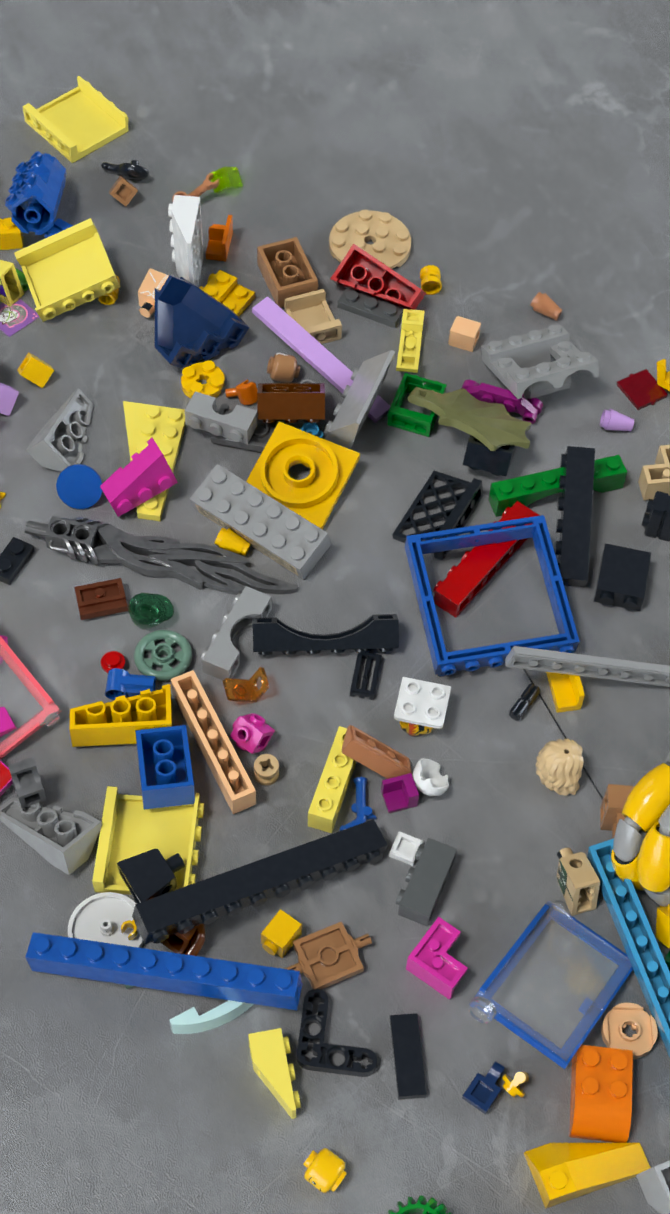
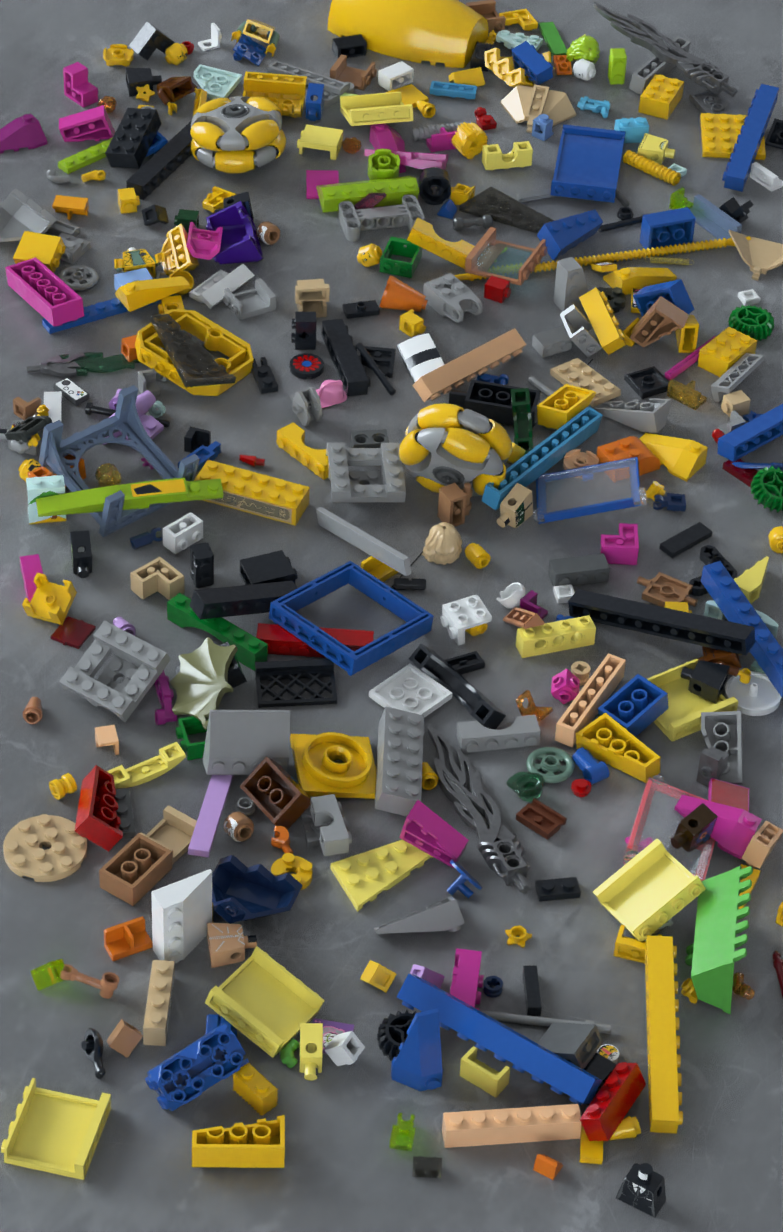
camera: 125 degrees left, 15 degrees down
none -> tan brick [143,960,175,1046]
none -> white plate [369,664,453,718]
none -> yellow brick [465,543,491,569]

